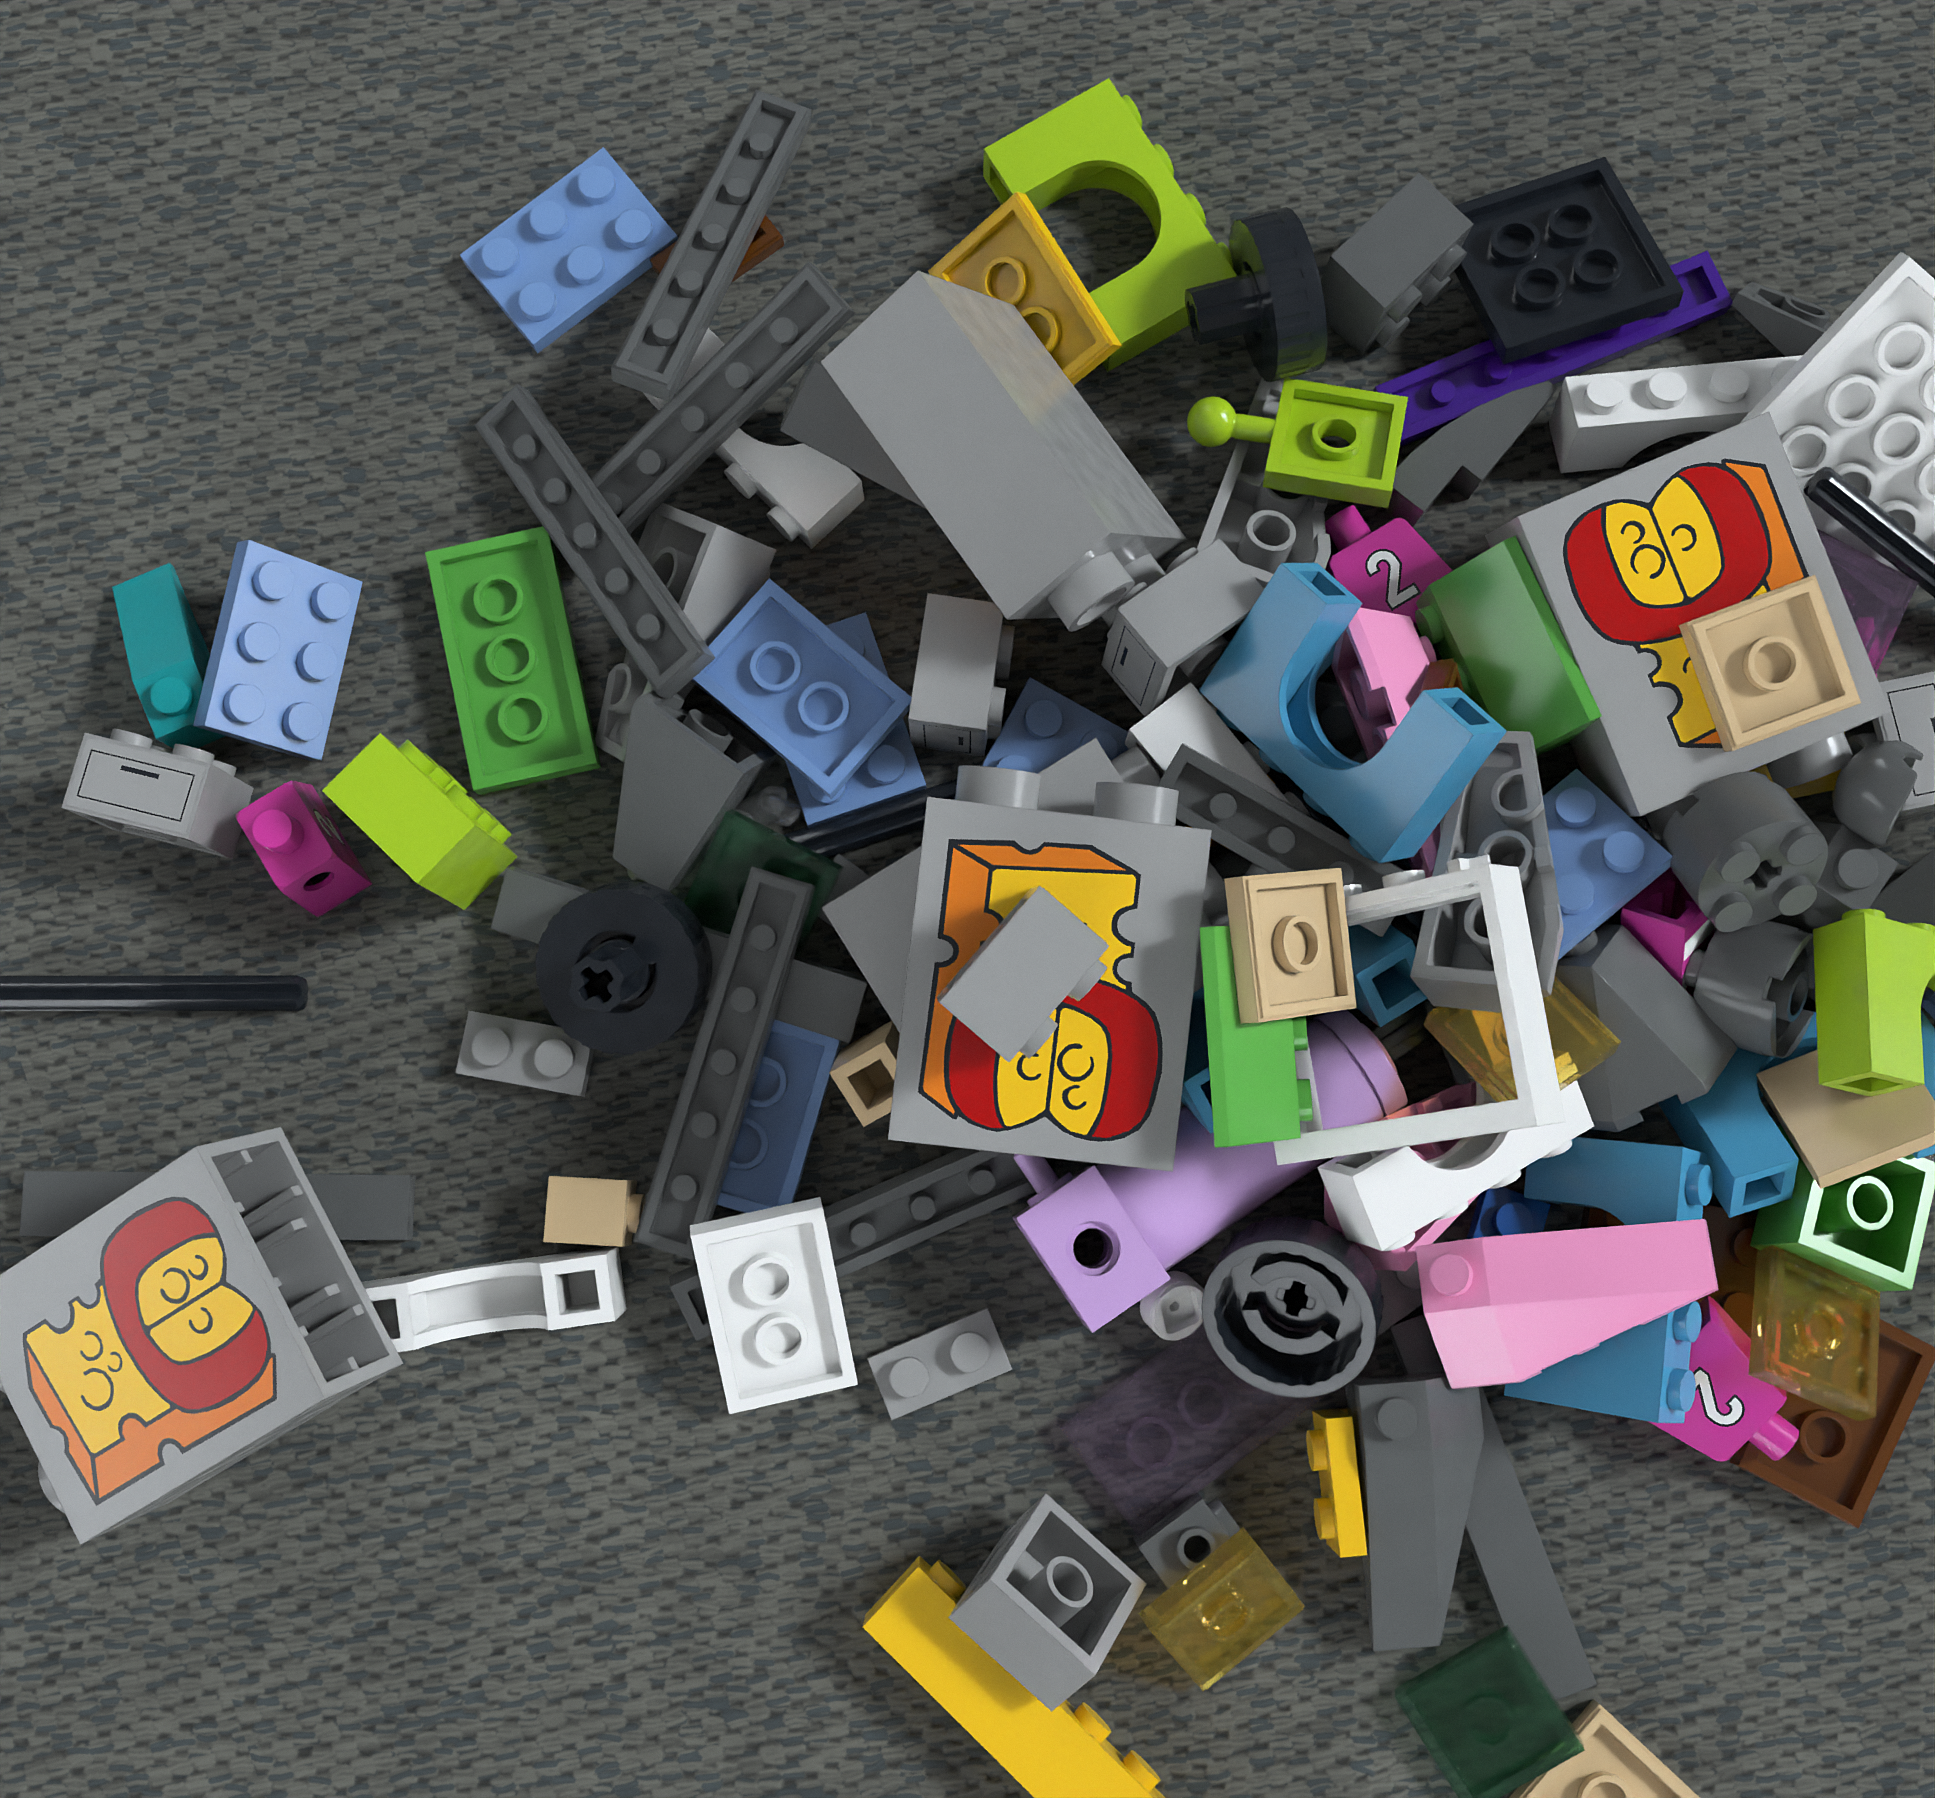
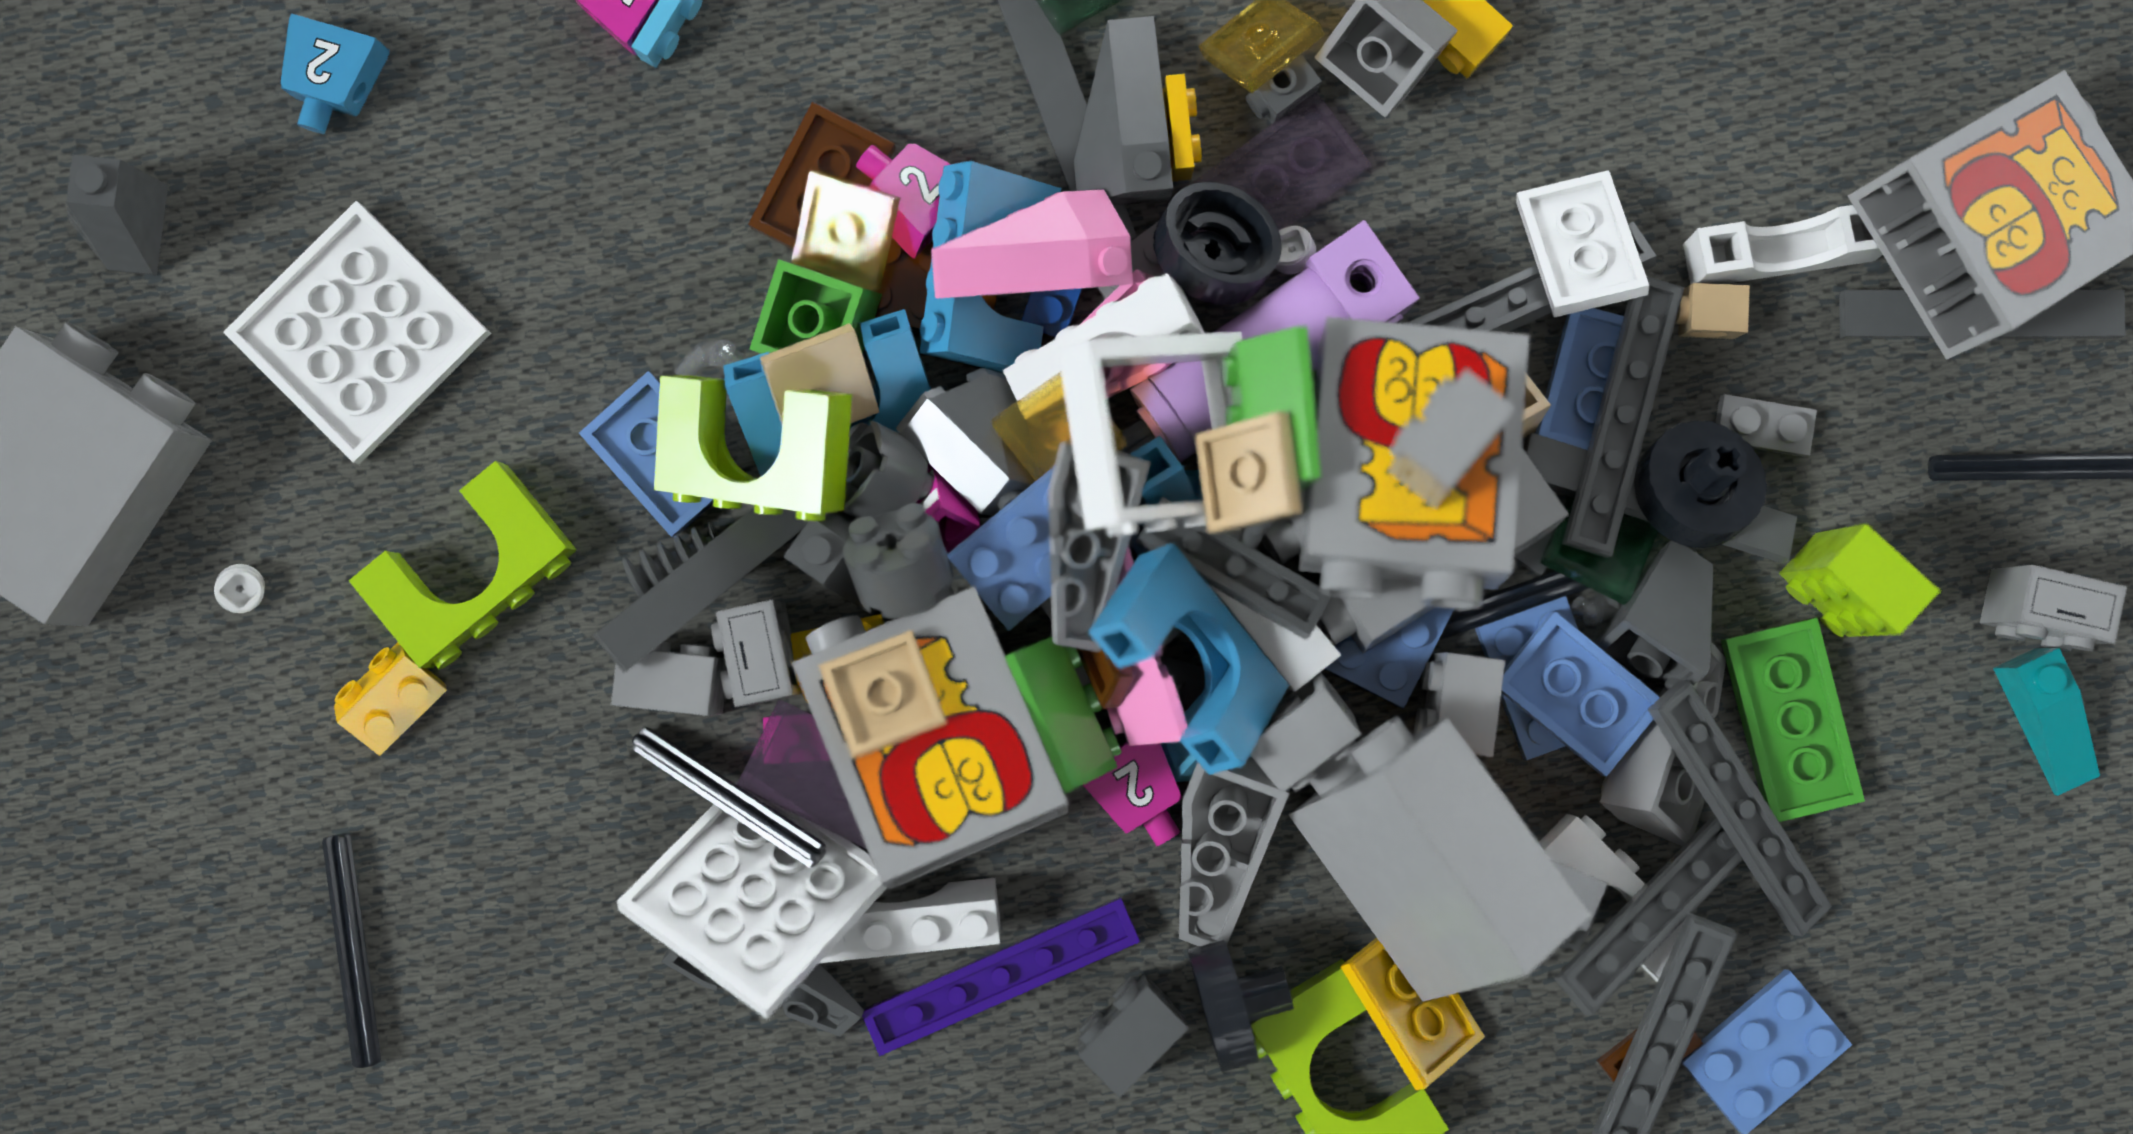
camera: 175 degrees left, 5 degrees up
medium blue plate [193,540,363,761] -> none
dark pink torso [235,780,372,917] -> none
light grey plate [867,1307,1012,1420] -> none
lime plate [1187,378,1408,508] -> none
dark grey slope [1382,381,1558,528] -> none
black plate [1454,157,1684,364] -> none
dark grey hair [1832,740,1924,848] -> none

